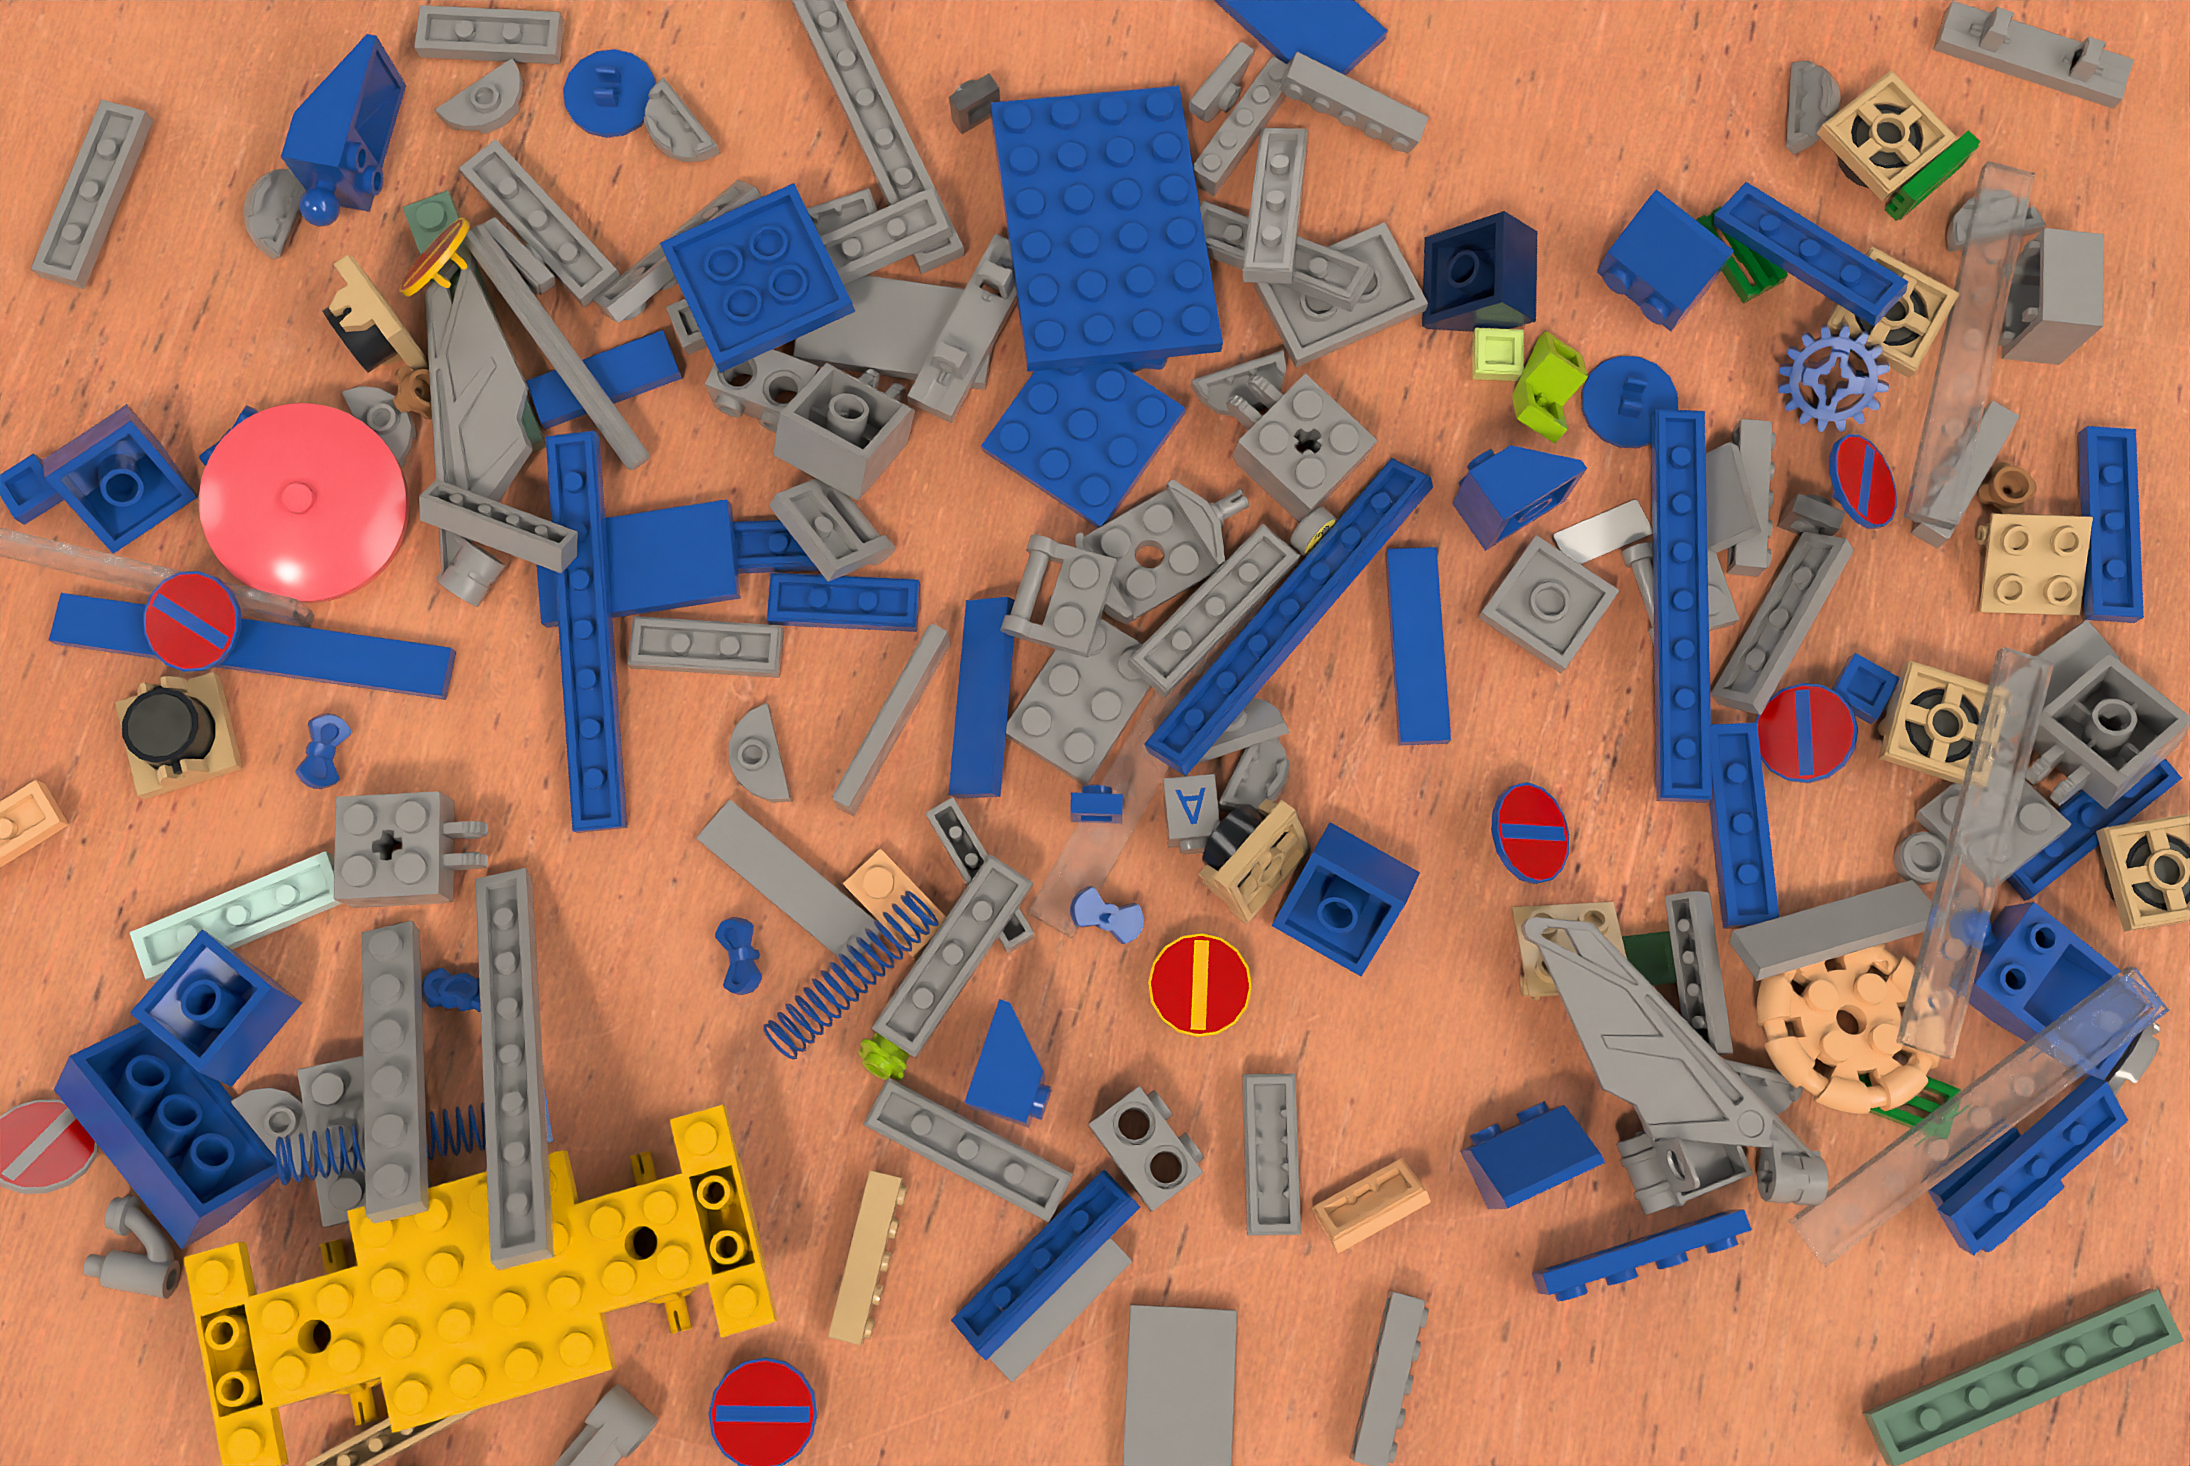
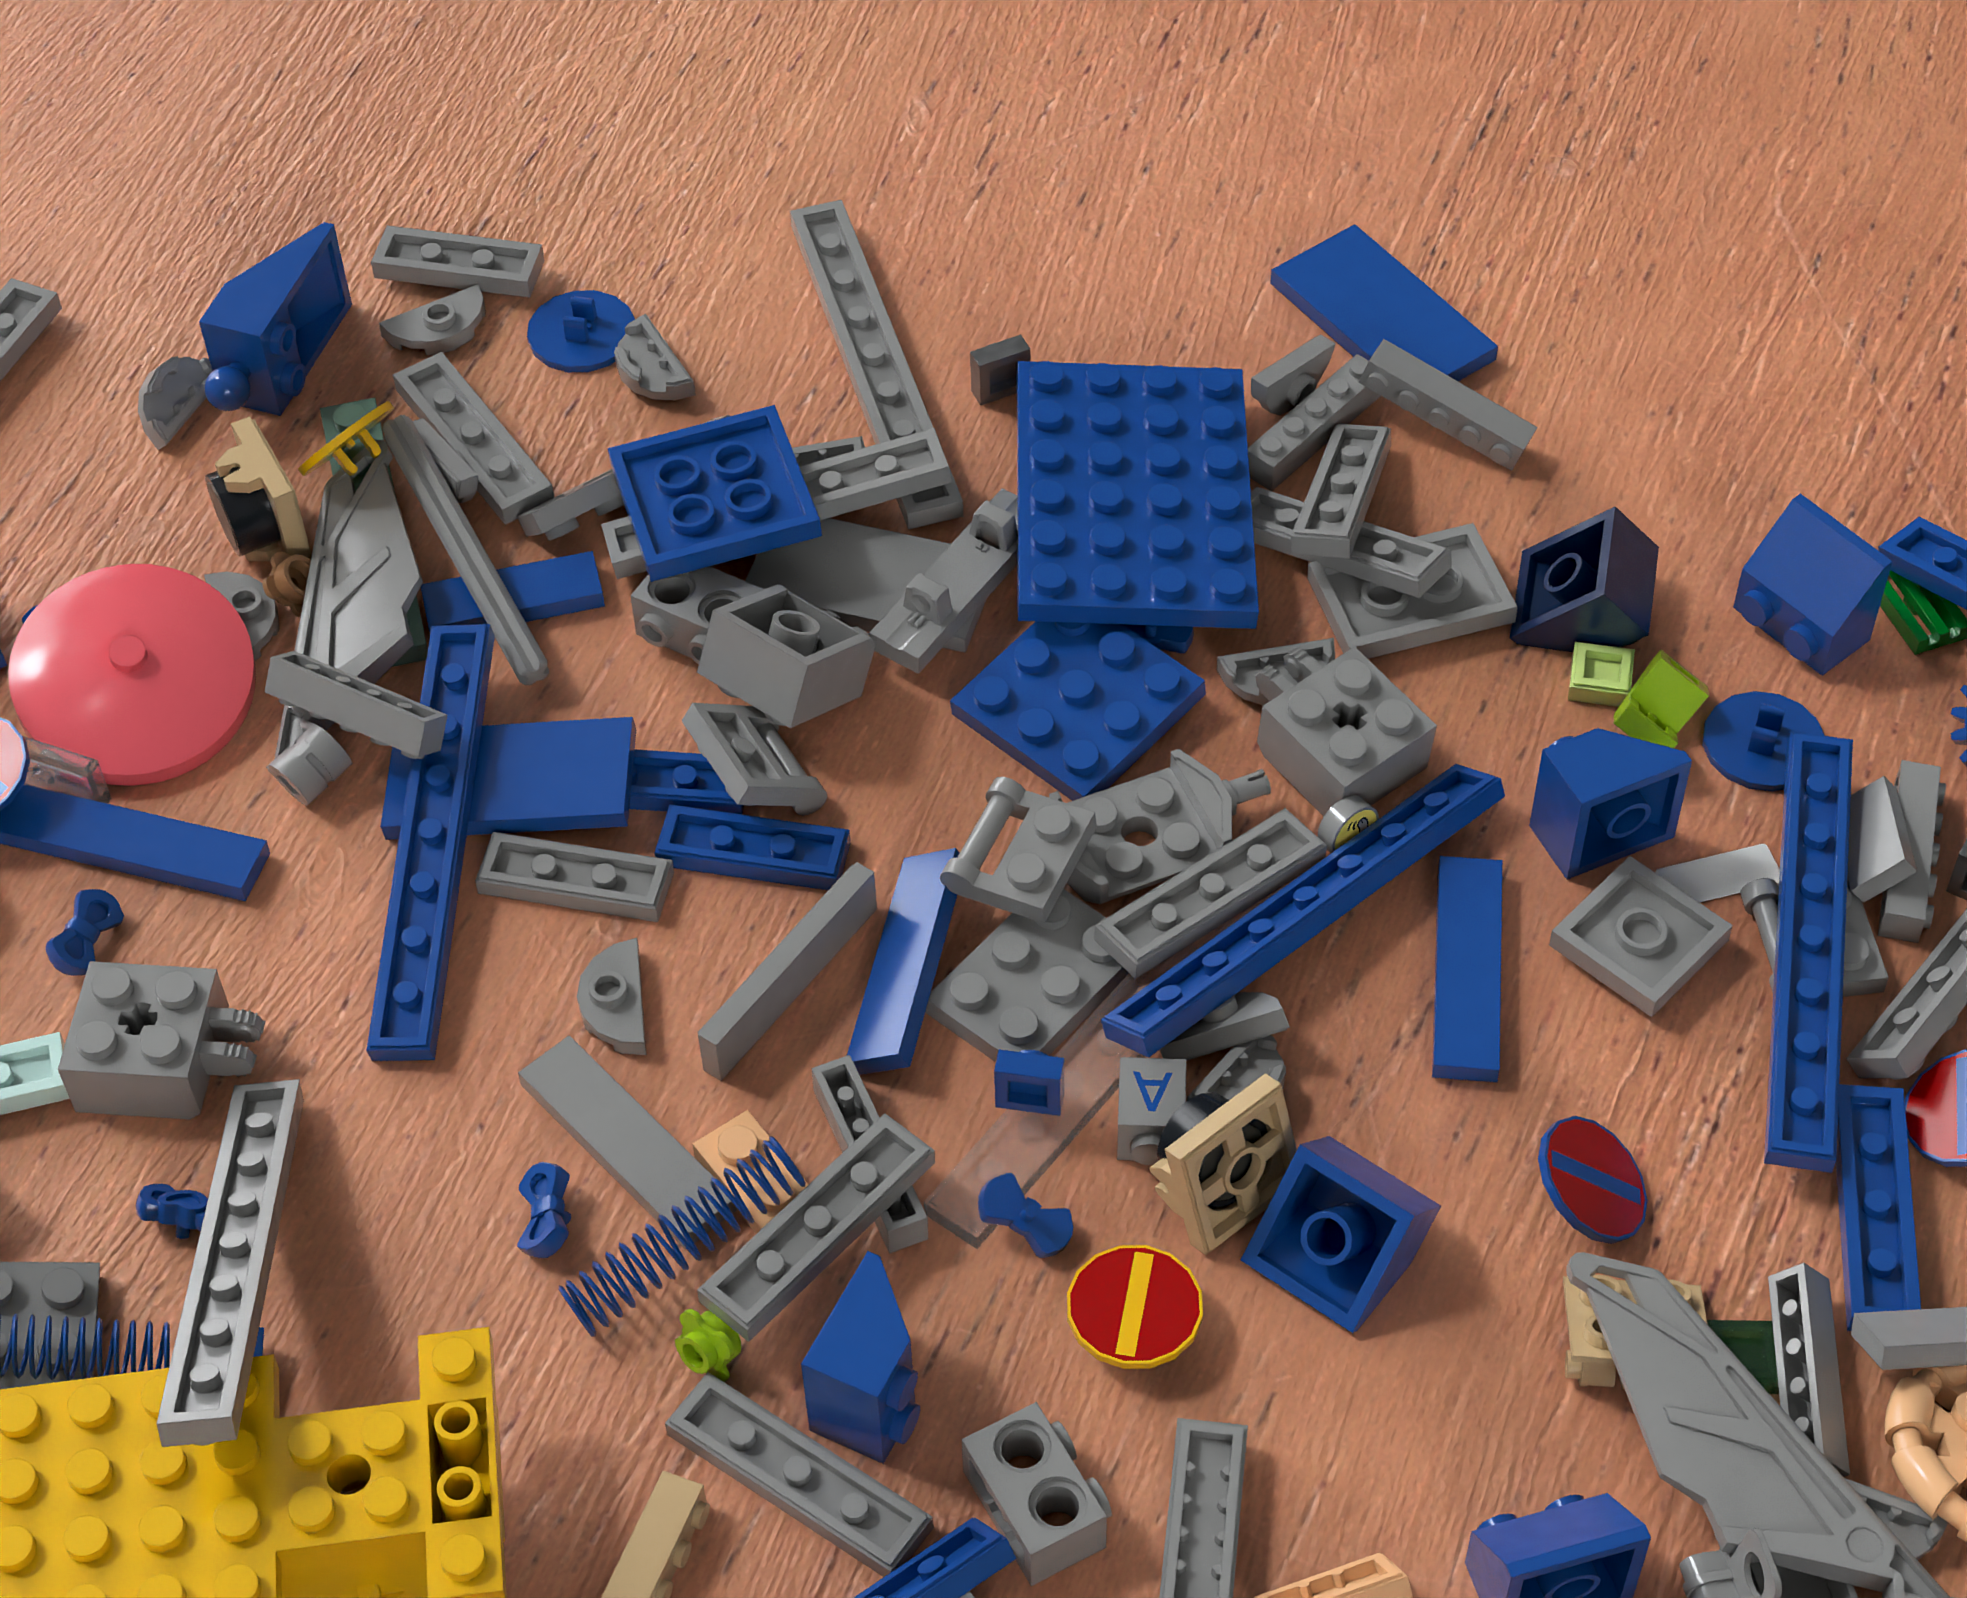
camera: 10 degrees right, 25 degrees down
light grey plate [362,921,429,1224] -> none

